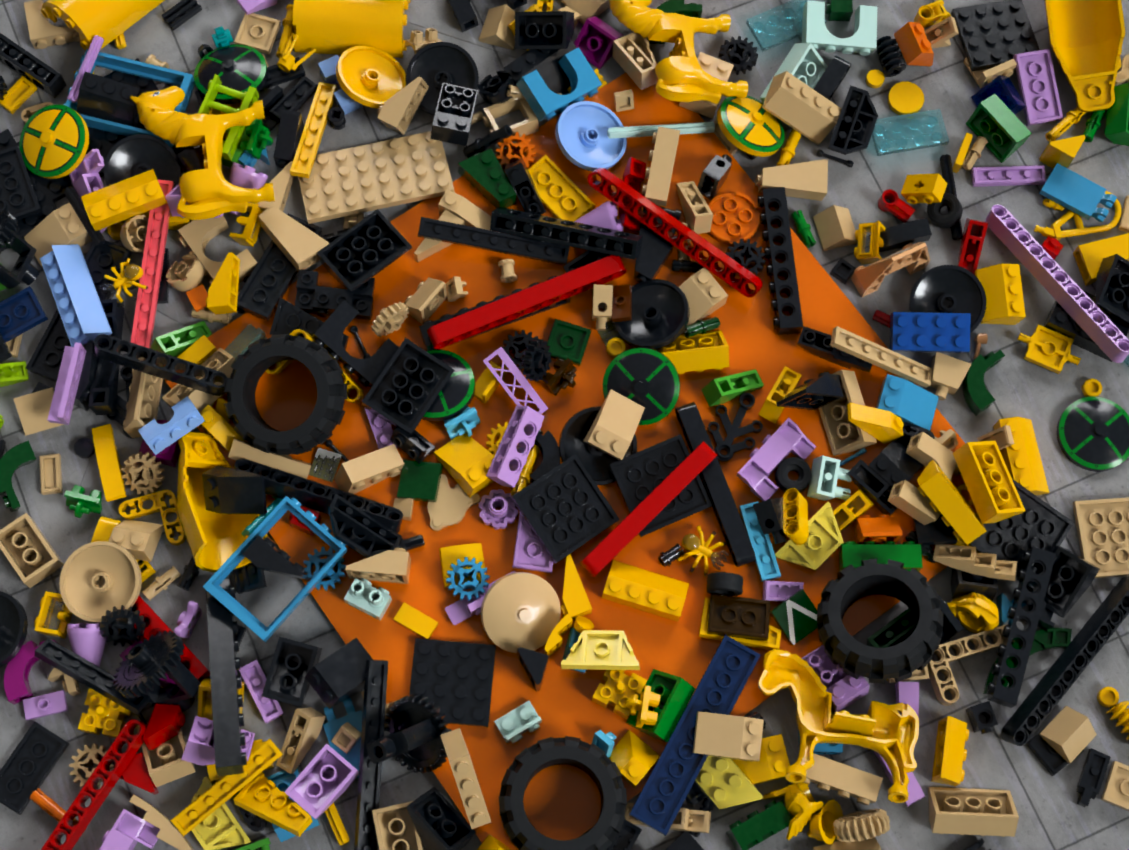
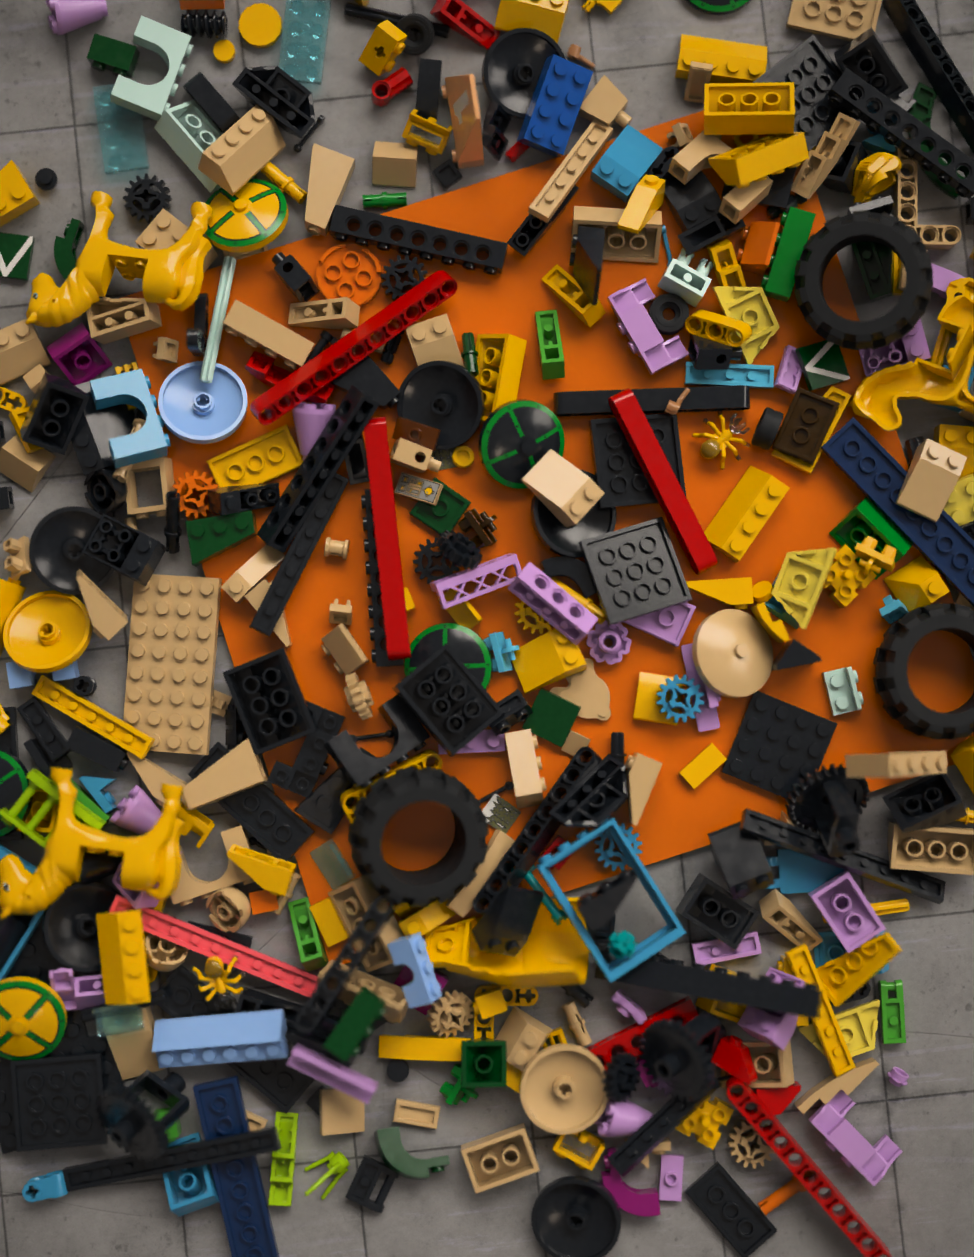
camera: 70 degrees left, 15 degrees up
green hips [240,120,273,159] -> none
tan slope [331,722,361,754] -> none
light aqua brick [344,578,392,621] -> none
black pin [658,544,684,567] -> none
black plant [707,393,763,462] -> none
dark green arch [962,350,1005,416] -> none
none -> clear light blue panel [92,1003,144,1037]
none -> black beam [187,293,209,357]
none -> dark green wedge [323,986,386,1062]
none -> tile [394,472,443,506]
none -> yellow tile [404,587,415,611]
none -> dark green slope [461,1038,506,1088]
none -> yellow brick [472,986,508,1020]
none -> black slope [482,100,512,161]
none -> teal gear [607,931,637,959]
none -> medium nougat hand [665,388,690,415]

